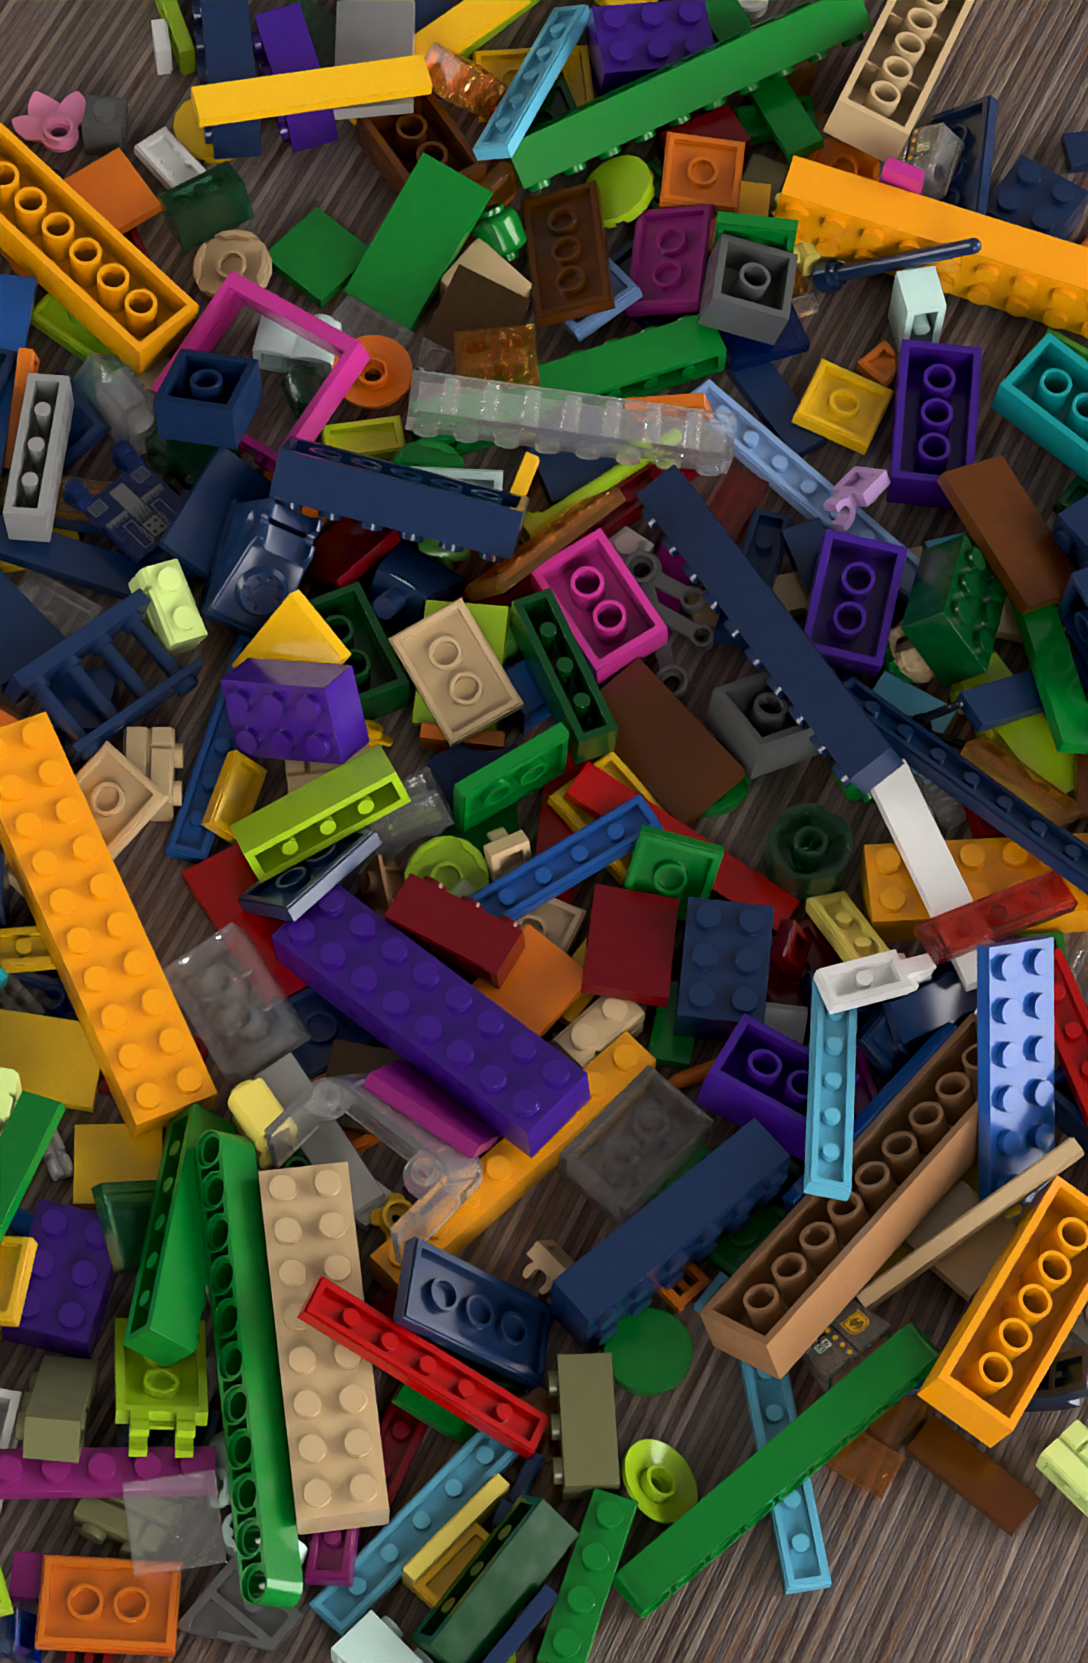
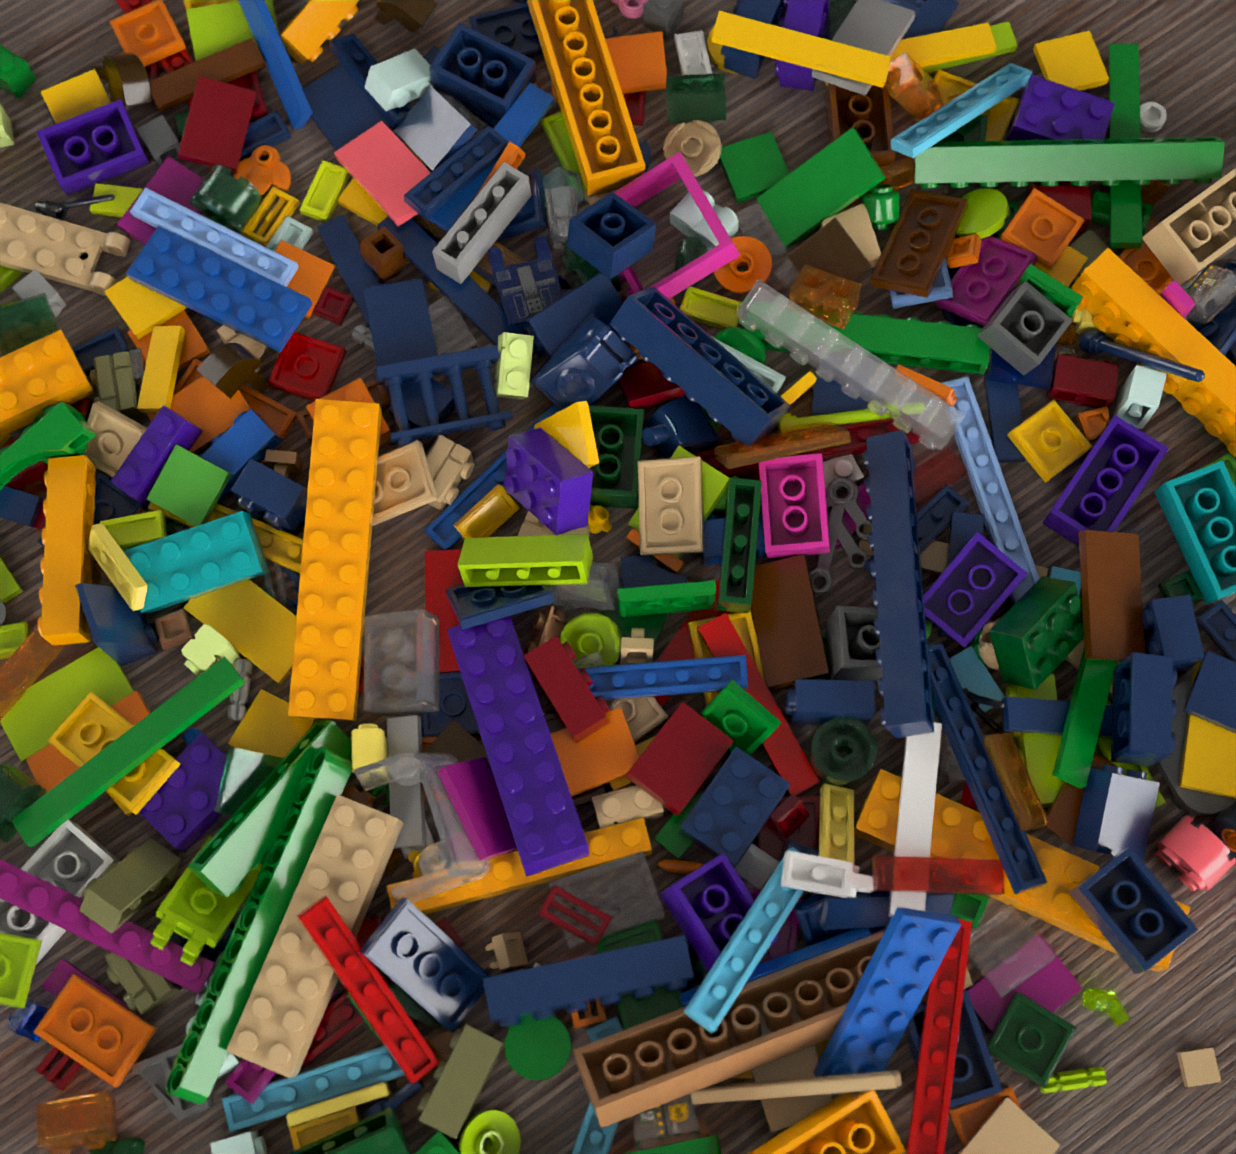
camera: 35 degrees right, 10 degrees up
clear tile [122,1469,227,1577] -> none
lavender plate [823,466,891,532] -> none
none -> dark red tile [538,884,613,948]
none -> dark blue brick [785,679,875,726]
none -> orange tile [946,234,981,269]
none -> dark red brick [1047,353,1119,408]

